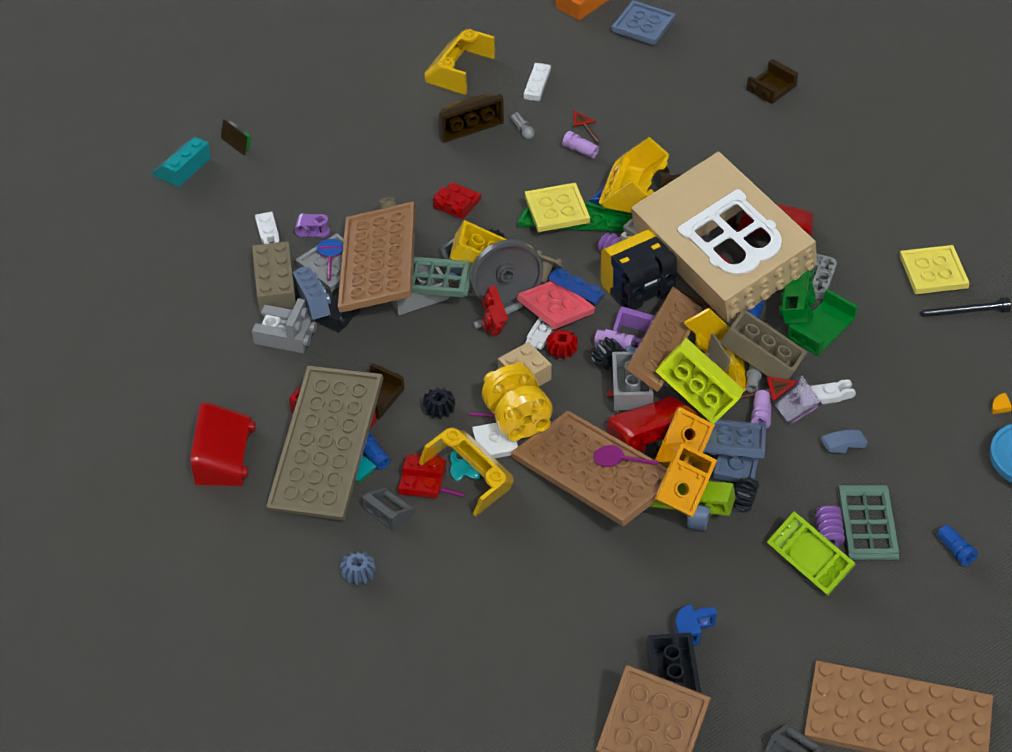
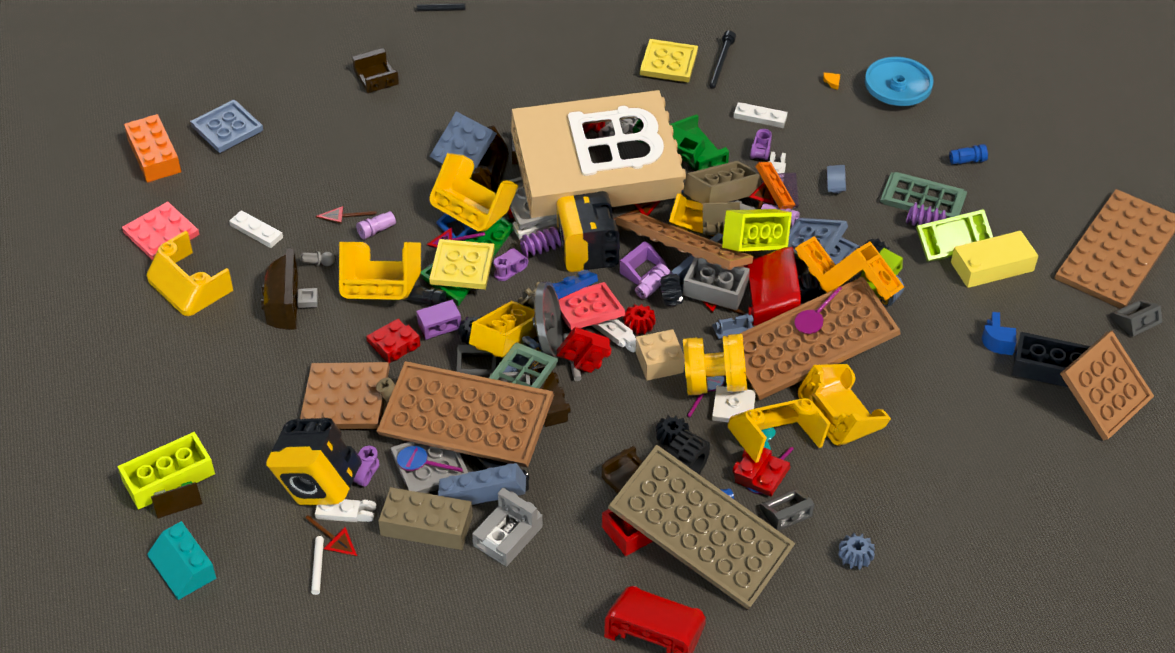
camera: 70 degrees left, 0 degrees up
none -> neon yellow brick [117,432,215,510]
none -> coral plate [122,202,200,260]
none -> piece [266,418,362,505]
none -> light grey plate [298,288,318,308]
none -> medium nougat plate [300,362,390,429]
none -> piece [305,515,357,556]
none -> white bar [311,536,324,595]
none -> yellow windscreen [339,242,421,300]
none -> black axle [406,285,446,306]
none -> black bar [417,3,466,11]
none -> medium lavender brick [417,300,461,339]
none -> piece [426,227,485,248]
none -> sand blue plate [430,111,497,172]
none -> medium lavender piece [494,248,529,281]
none -> dark brown brick [530,367,571,427]
none -> black tyre [666,430,710,474]
none -> sand blue hinge [712,314,753,339]
none -> white plate [734,102,788,128]
none -> medium lavender piece [750,129,772,162]
none -> orange tile [755,162,795,209]
none -> yellow windscreen [798,364,891,445]
none -> light yellow brick [951,231,1038,288]

